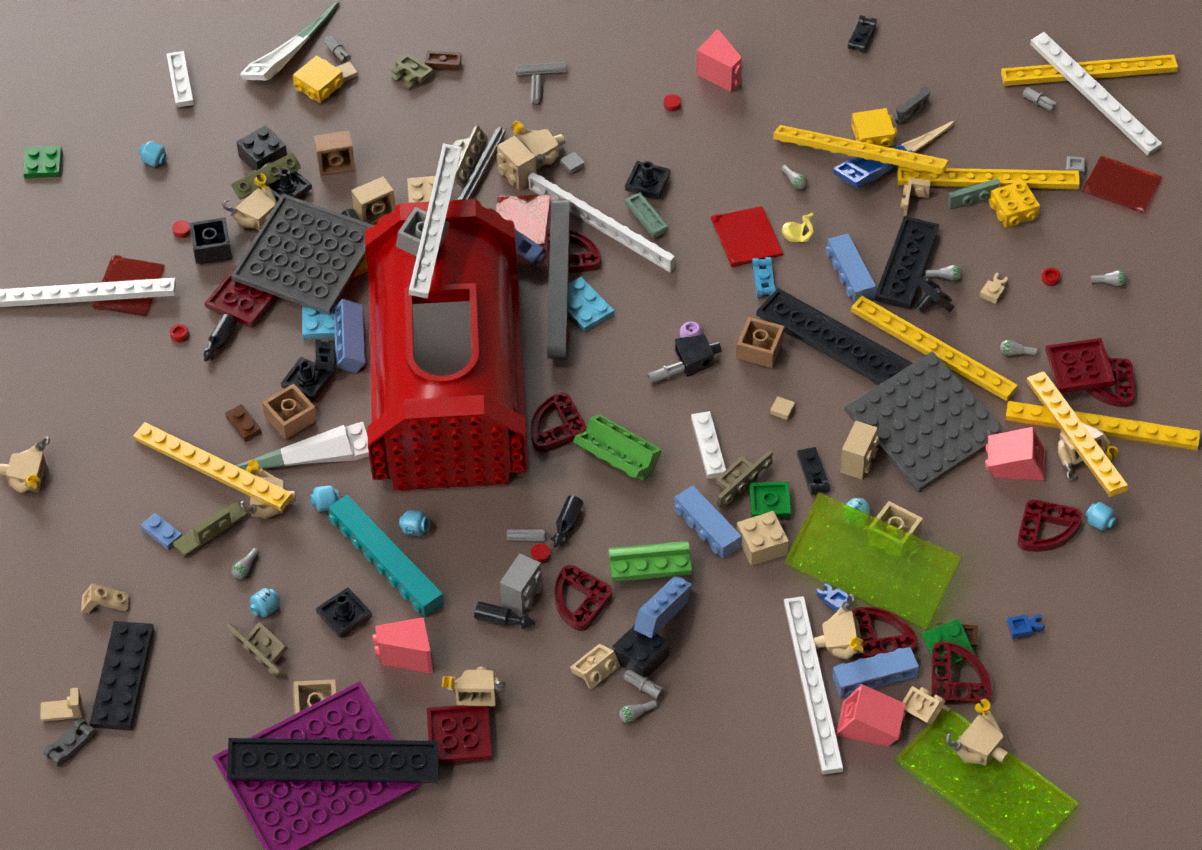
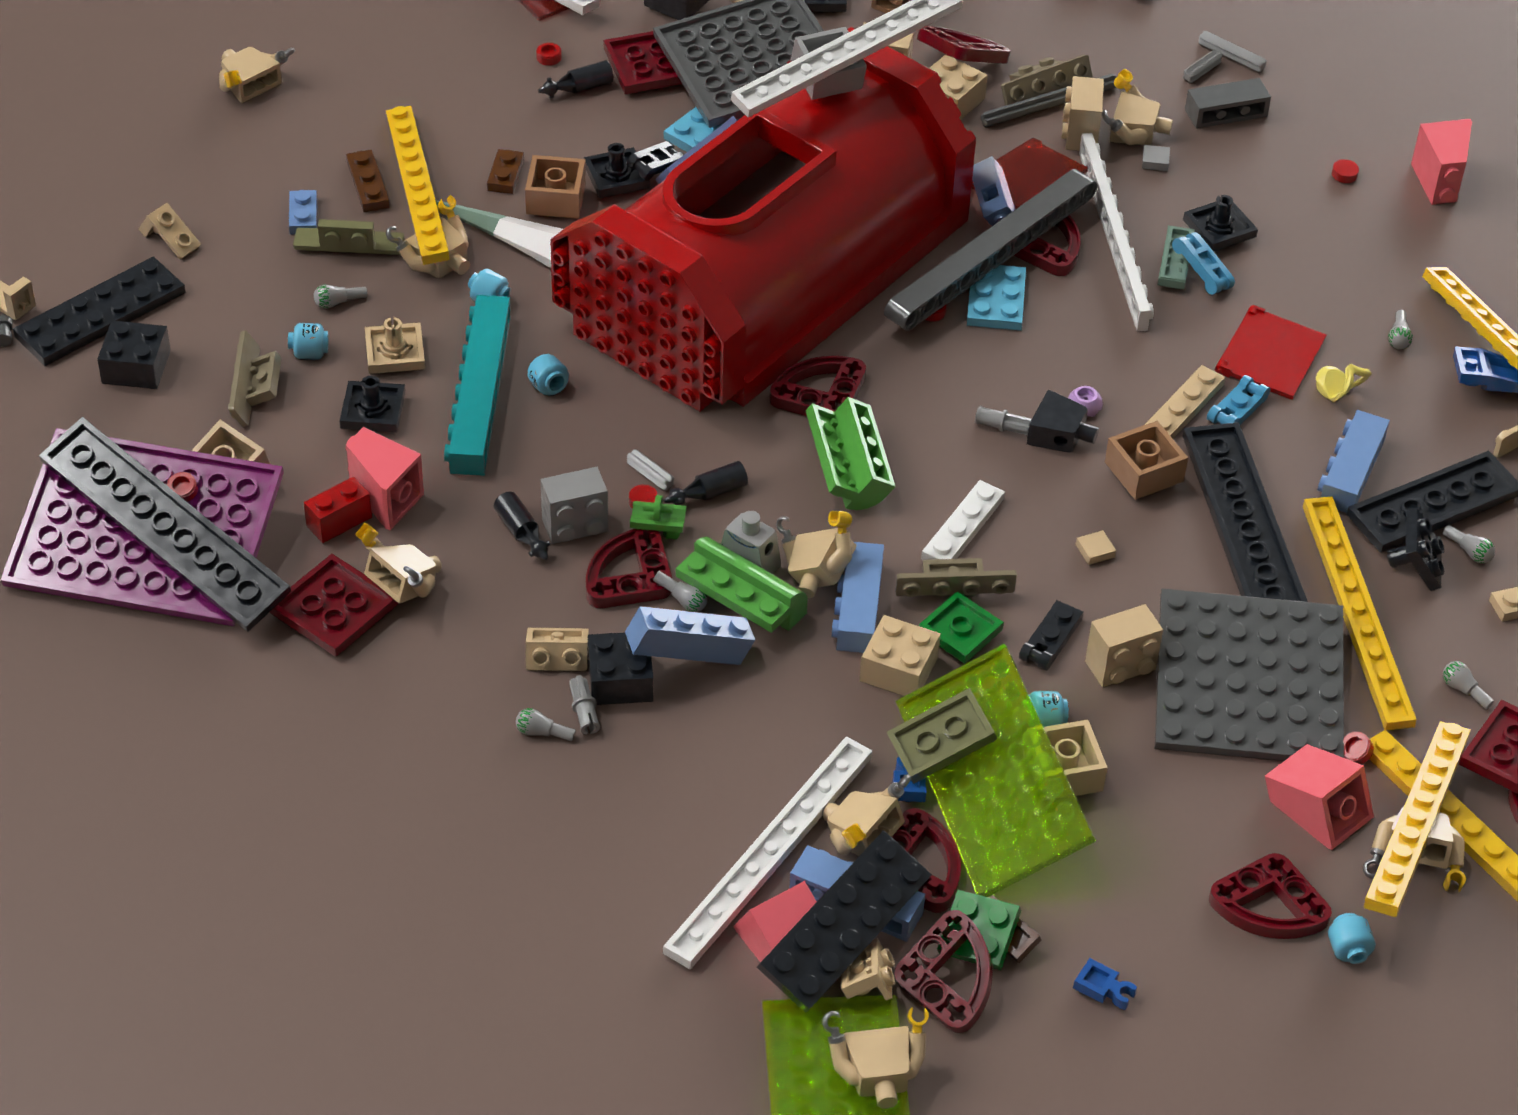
camera: 40 degrees right, 5 degrees down
none -> black brick [97,321,171,389]
none -> tile [166,472,198,502]
none -> red brick [304,476,372,544]
none -> reddish brown plate [346,149,390,212]
none -> tan plate [365,317,425,374]
none -> bright green hips [630,495,686,539]
none -> light grey piece [653,571,707,612]
none -> light grey torso [721,511,781,574]
none -> black plate [756,830,932,1013]
none -> tan torso [776,511,857,598]
none -> olive plate [887,688,998,784]
none -> dark red beam [917,26,1011,64]
none -> tan plate [1145,365,1225,439]
none -> dark azure plate [1172,232,1235,295]
none -> dark grey brick [1185,78,1271,129]
none -> tile [1343,732,1374,764]

